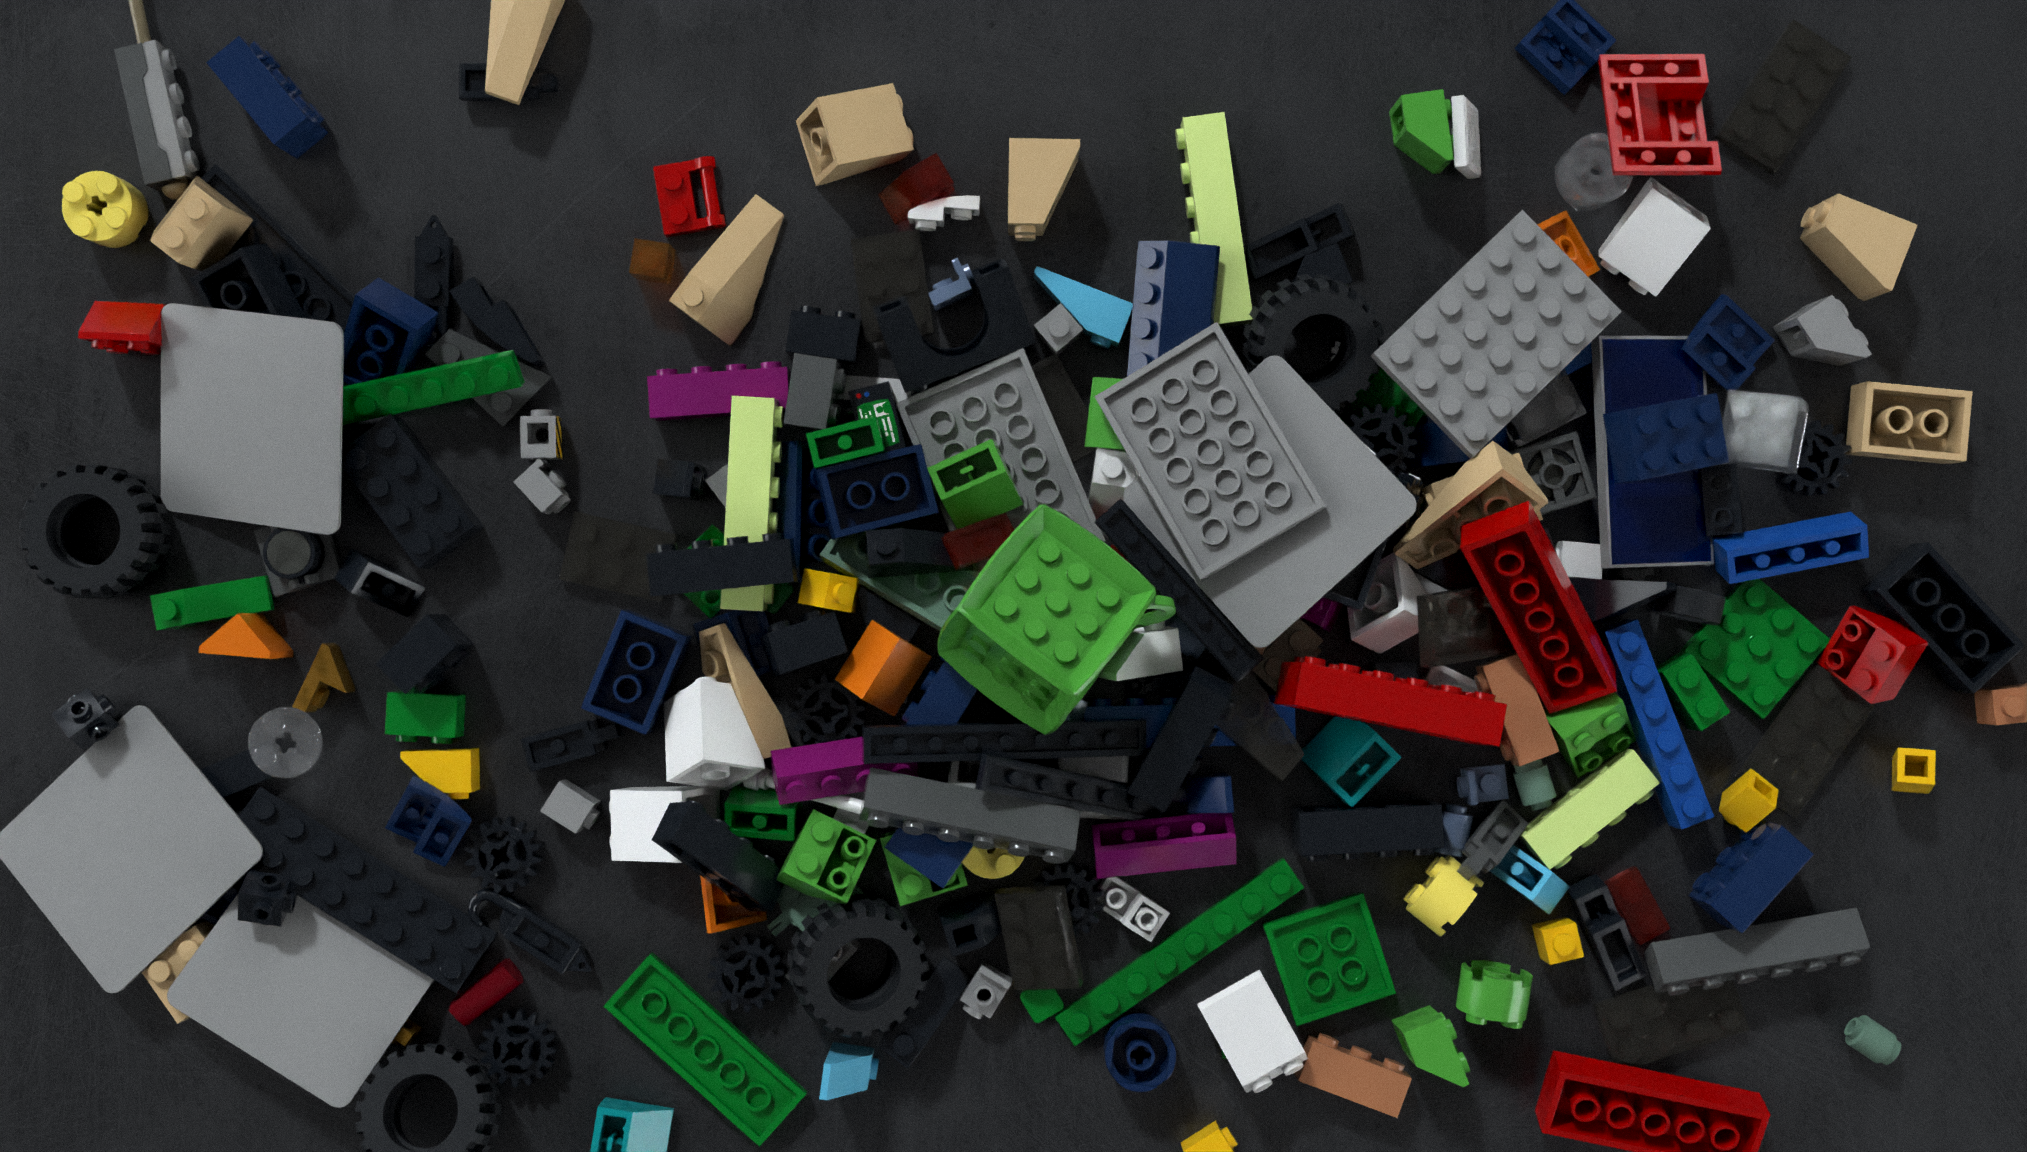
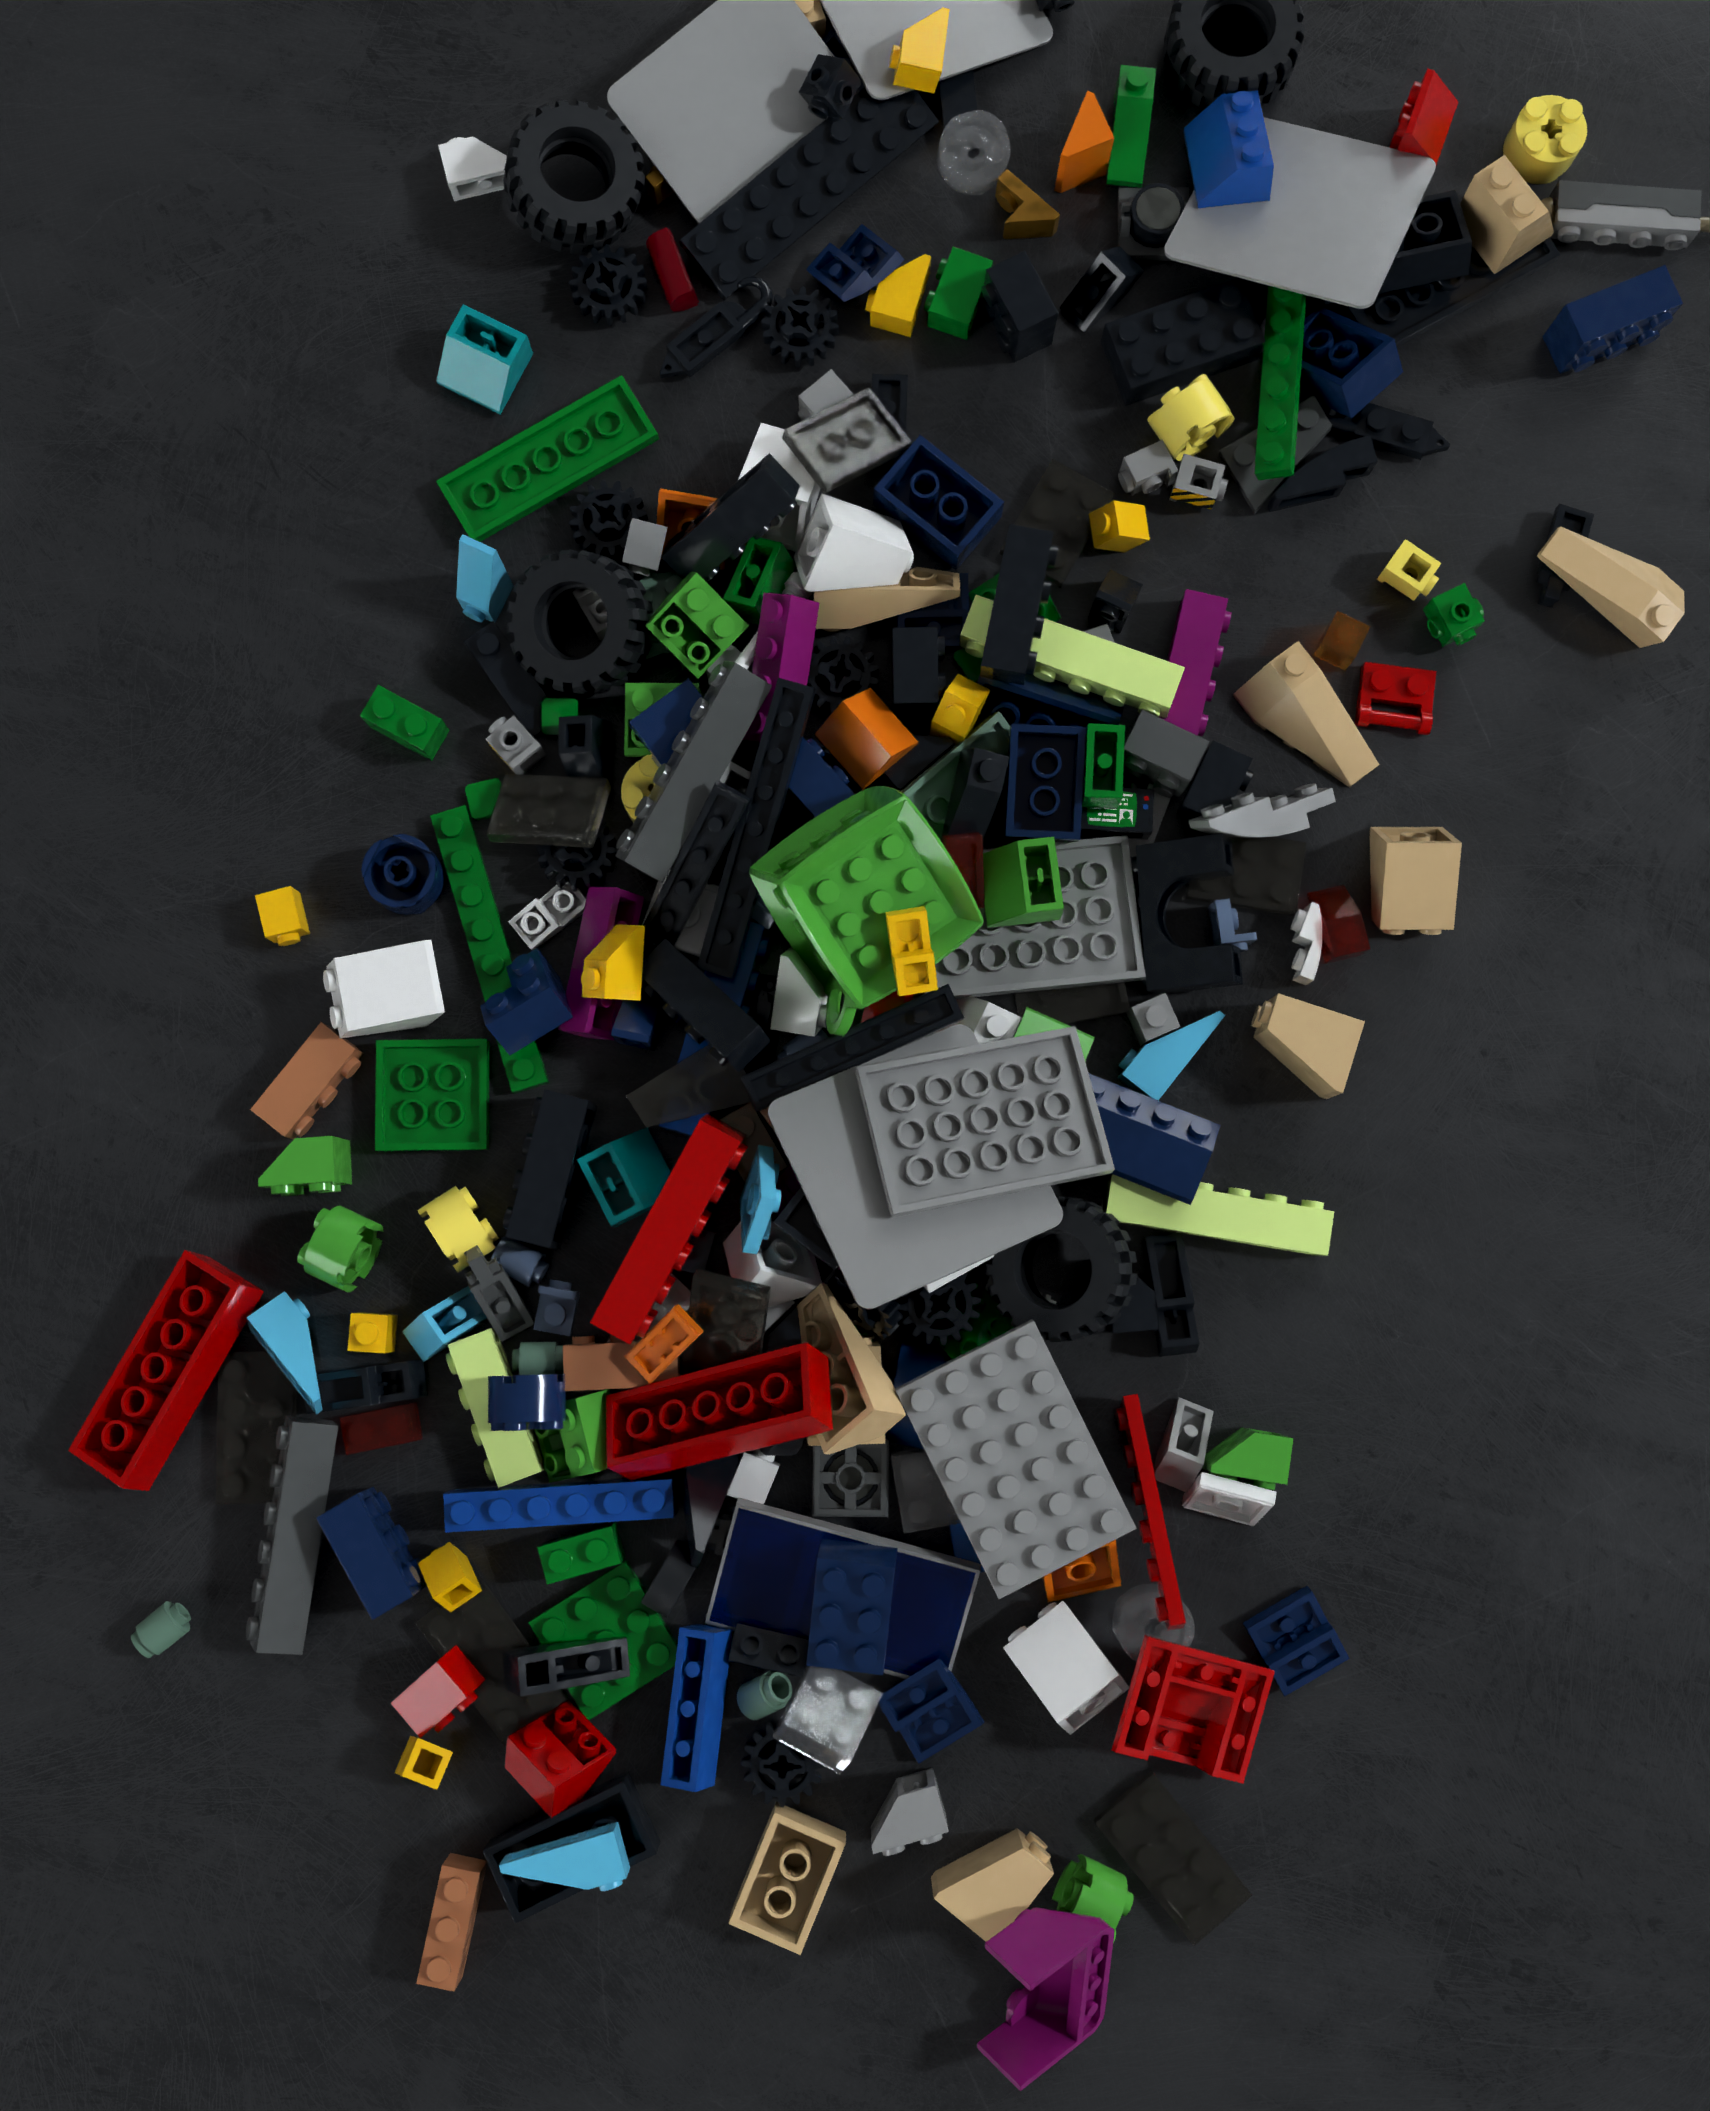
camera: 110 degrees right, 5 degrees down
none -> medium azure slope [246,1291,323,1415]
none -> green brick [360,685,450,761]
none -> brick [391,1645,486,1738]
none -> dark blue brick [480,948,573,1055]
none -> dark blue brick [488,1374,566,1431]
none -> medium azure slope [499,1822,630,1891]
none -> black slope [503,1637,630,1697]
none -> green piece [541,697,578,735]
none -> yellow slope [581,925,645,1001]
none -> light grey brick [622,518,668,576]
none -> orange plate [624,1304,704,1384]
none -> sand green brick [737,1671,792,1720]
none -> medium azure plate [740,1145,781,1254]
none -> clear smoke plate [782,387,912,494]
none -> yellow slope [885,906,938,996]
none -> yellow slope [889,7,950,94]
none -> magenta windscreen [977,1907,1114,2091]
none -> bright green brick [1052,1854,1134,1944]
none -> yellow brick [1089,500,1150,553]
none -> red plate [1116,1394,1186,1631]
none -> light yellow brick [1147,374,1235,461]
none -> light grey slope [1154,1397,1214,1492]
none -> blue slope [1184,90,1274,208]
none -> light grey slope [1189,783,1336,838]
none -> light yellow brick [1377,539,1441,601]
none -> green brick [1423,583,1485,647]

